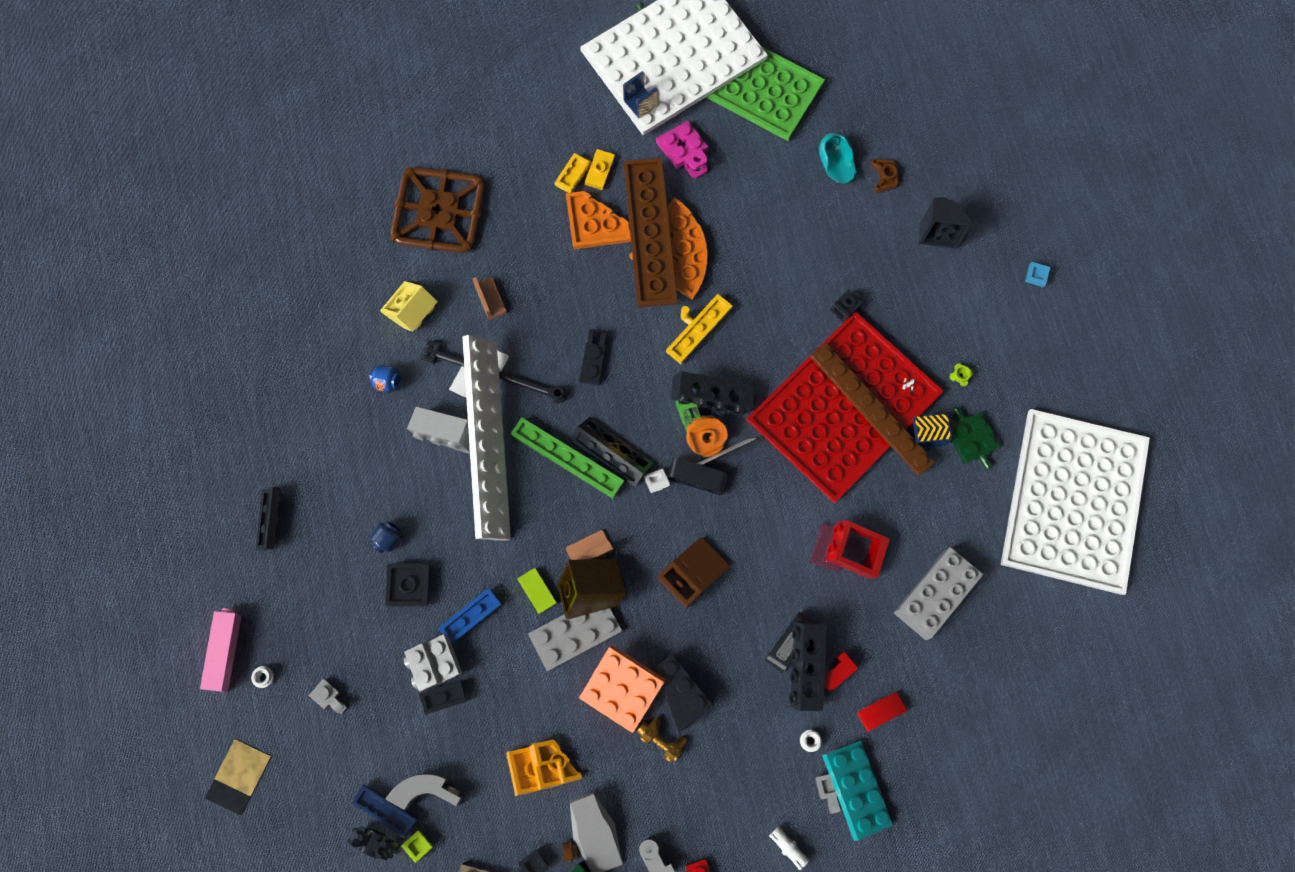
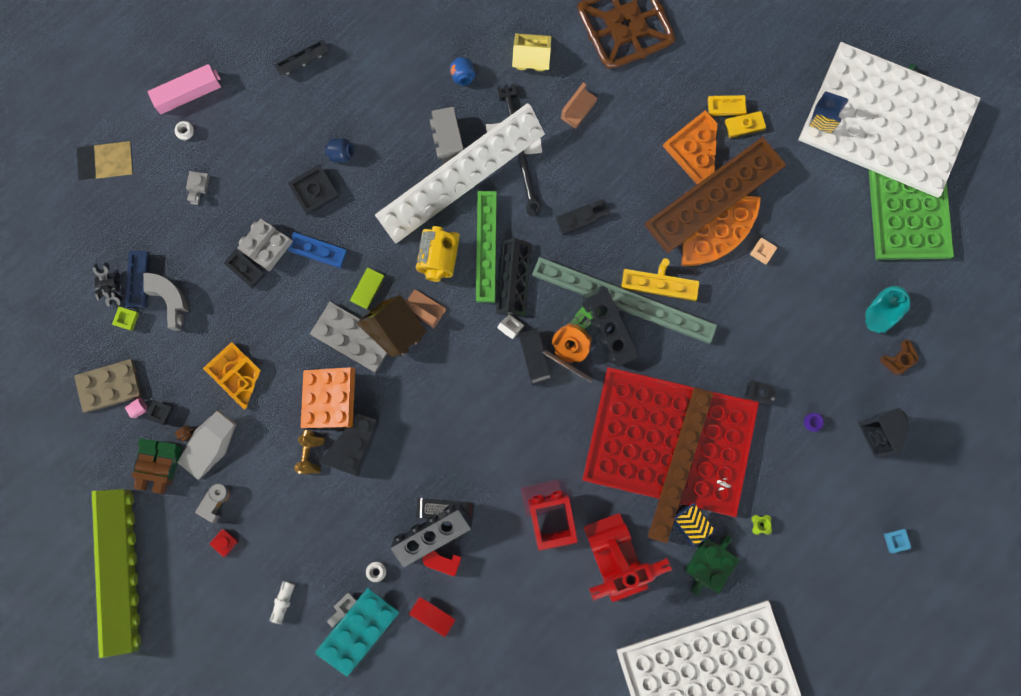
camera: 60 degrees right, 5 degrees up
dark pink plate [656,121,708,178] -> none
reddish brown slope [657,537,730,610] -> none
light grey brick [893,547,983,640] -> none
none -> yellow cylinder [416,226,460,282]
none -> sand green plate [532,257,717,344]
none -> red plate [584,513,672,602]
none -> light nougat plate [750,237,777,265]
none -> dark purple plate [804,413,824,432]

